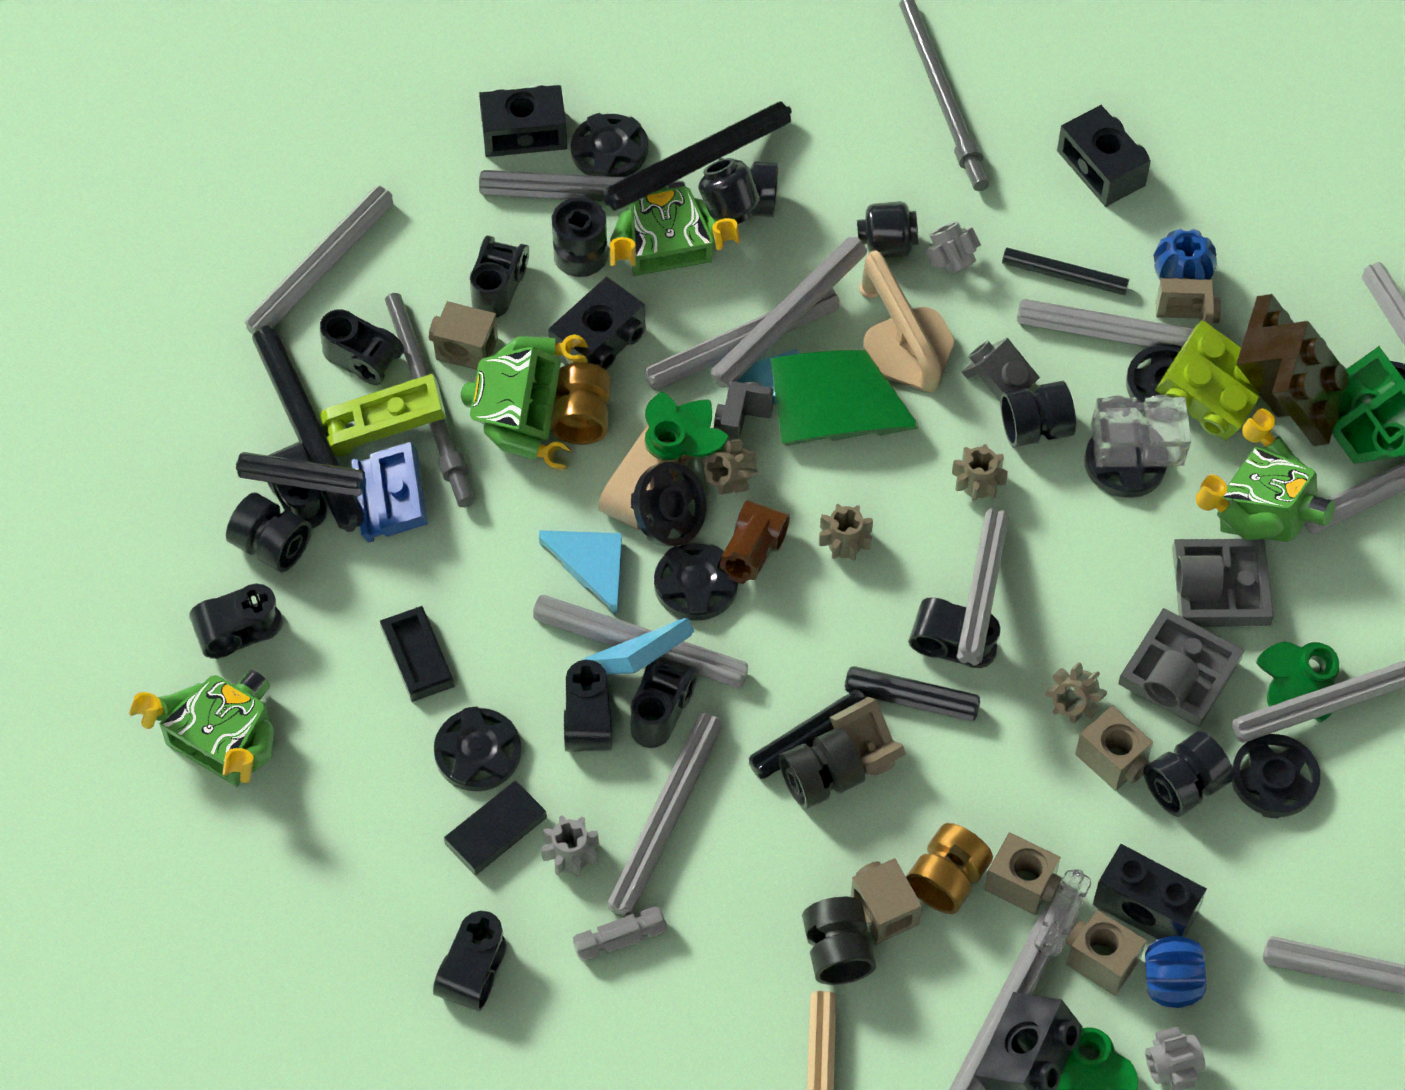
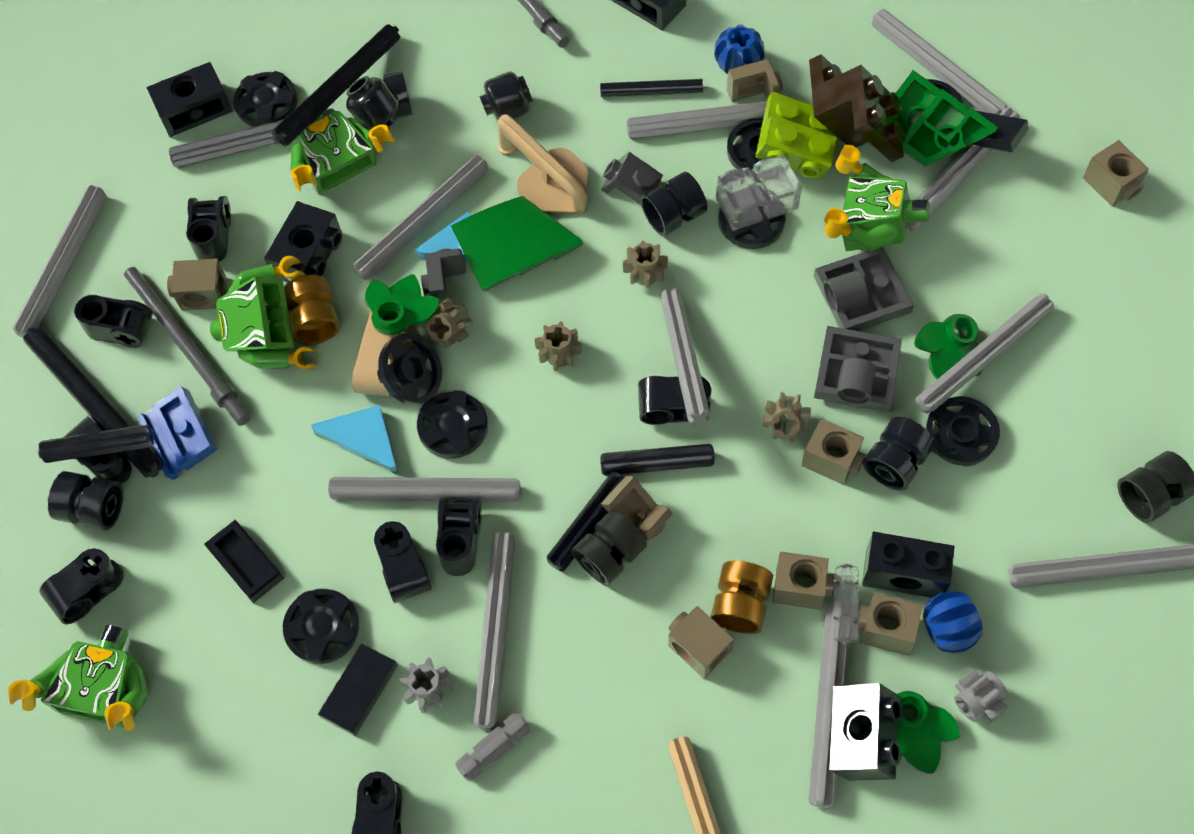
camera: 15 degrees left, 5 degrees up
lime plate [320,373,446,457] -> none
black wheel [551,197,608,277] -> none
medium azure tile [582,618,694,675] -> none
light grey axle [711,237,867,388] -> none
reddish brown piece [720,500,790,584] -> none
pearl dark grey wheel [802,896,876,985] -> none
light grey gear [925,221,981,274] -> none

